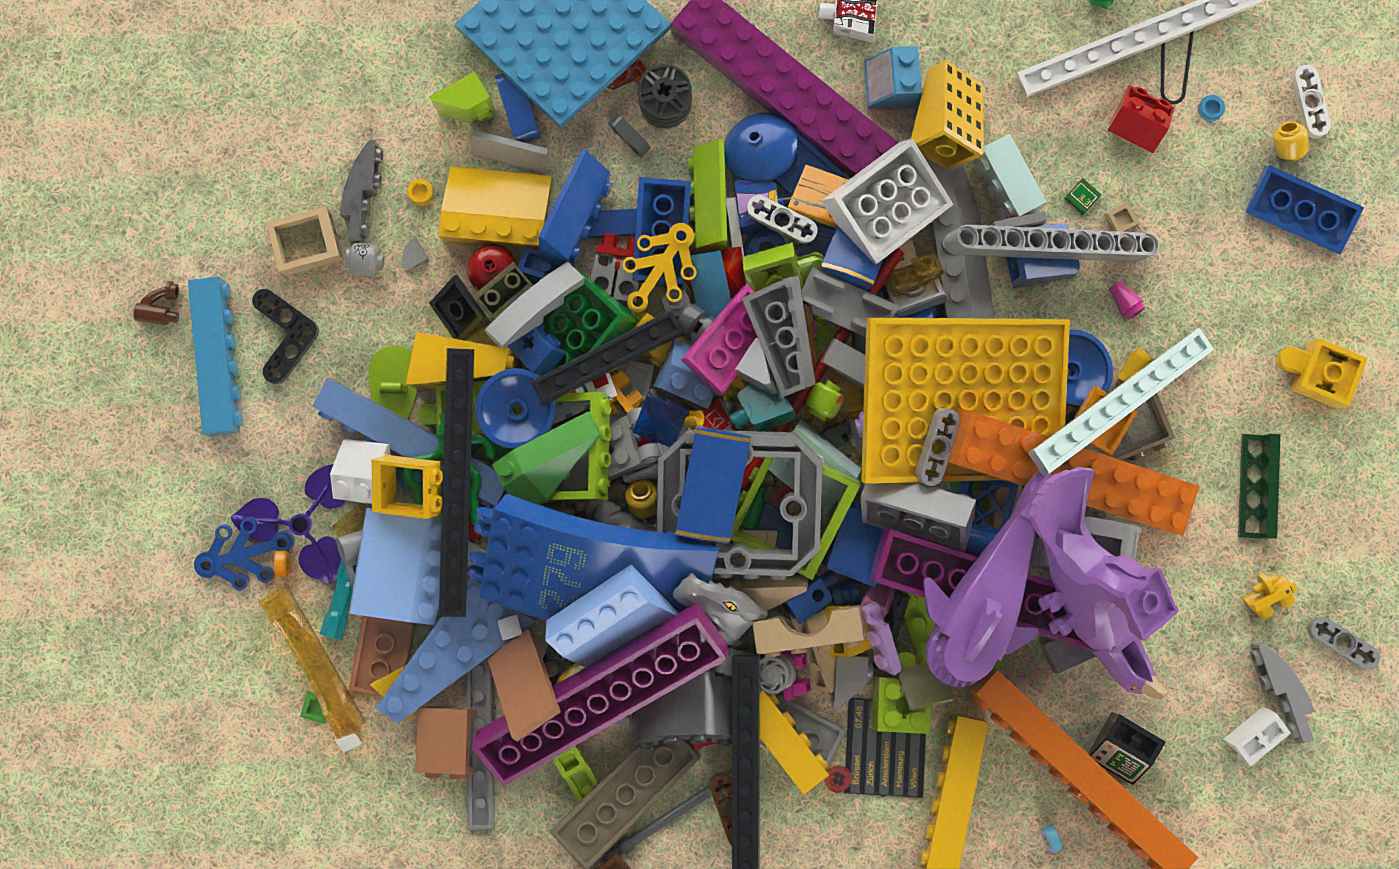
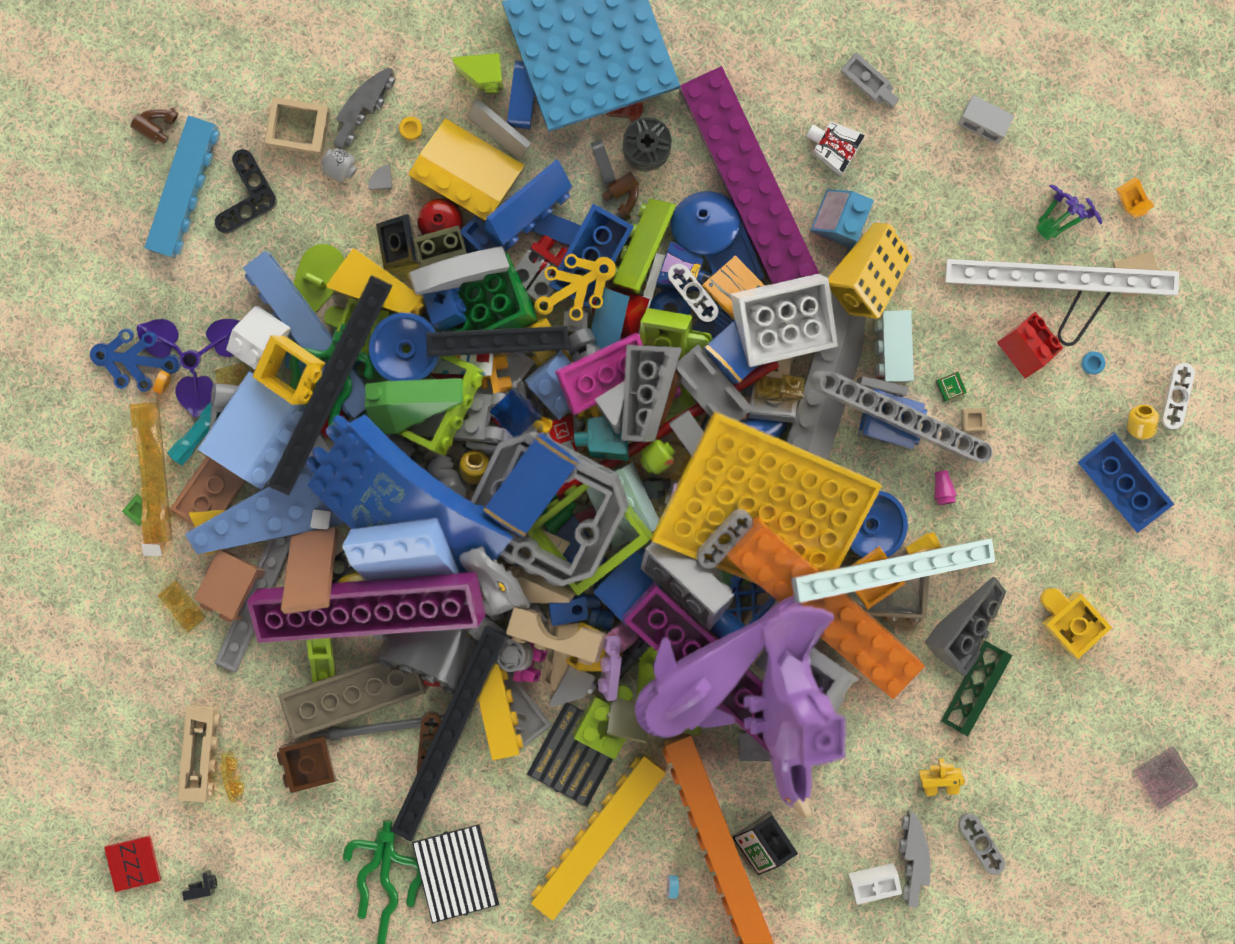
camera: 25 degrees right, 5 degrees up
clear red tile [824,765,852,793] -> none
none -> clear yellow slope [158,580,206,632]
none -> reddish brown plant [601,171,639,221]
none -> dark grey wedge [924,577,1006,676]

